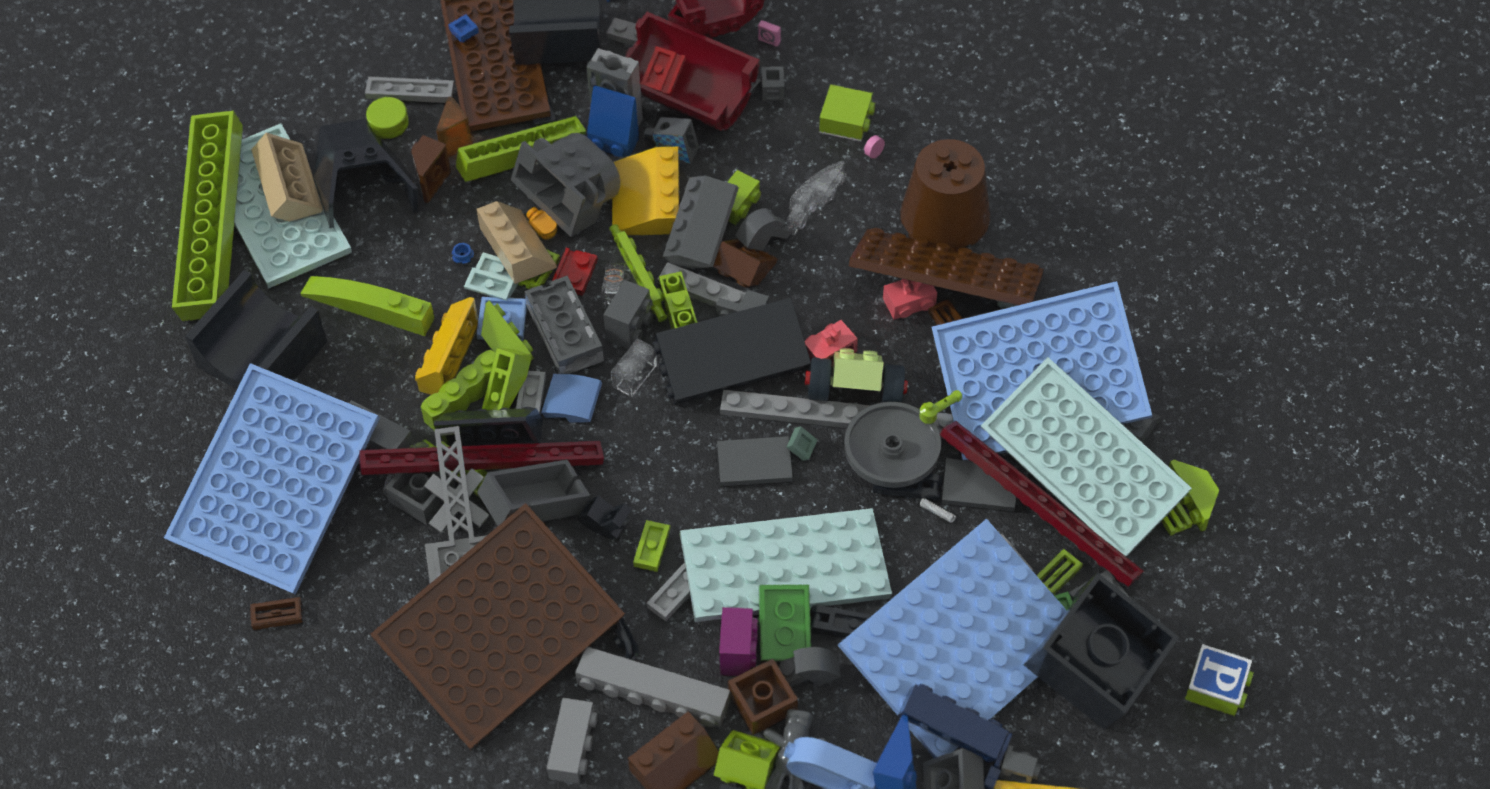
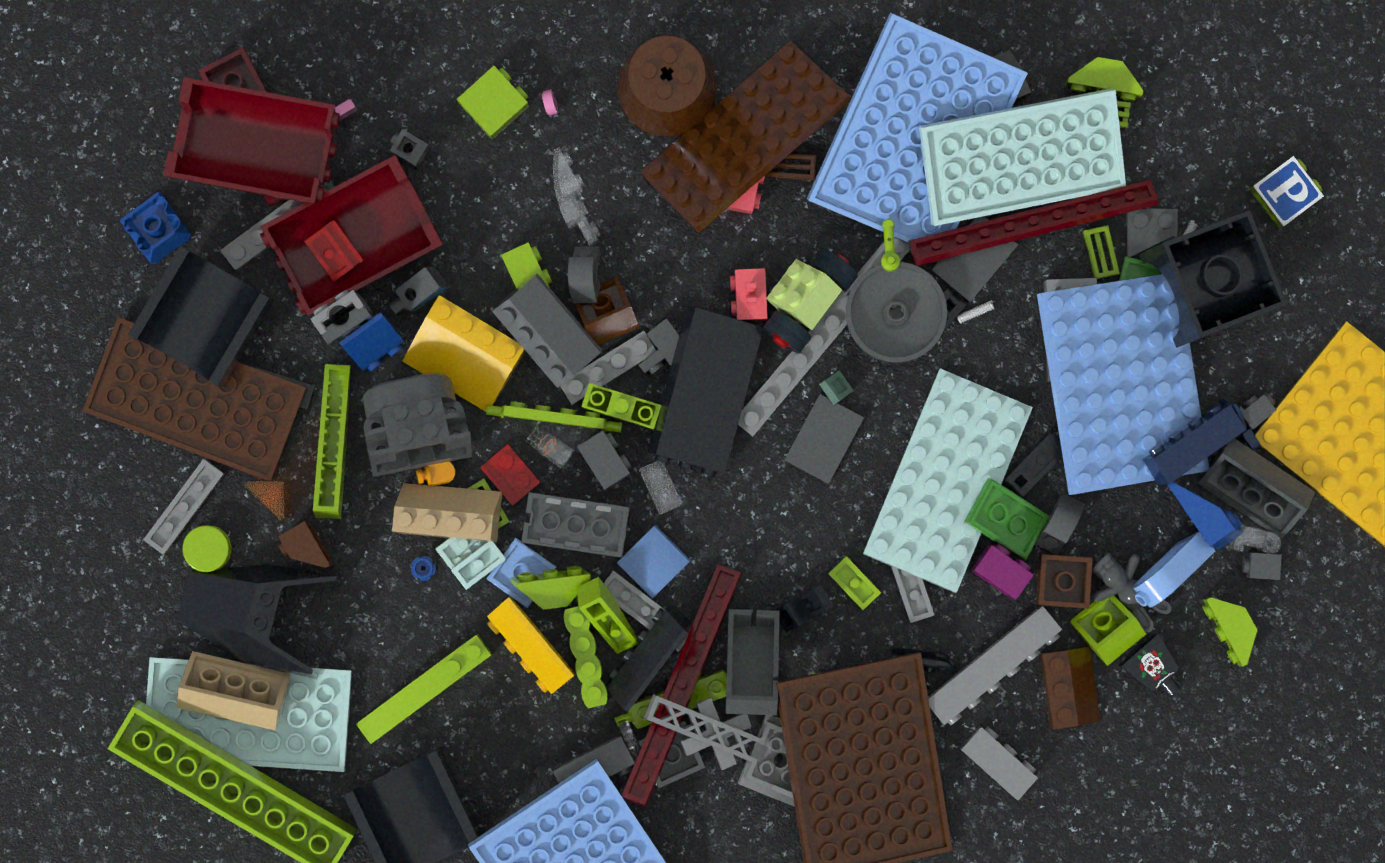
camera: 60 degrees left, 30 degrees up
blue plate [448,14,479,43] -> none

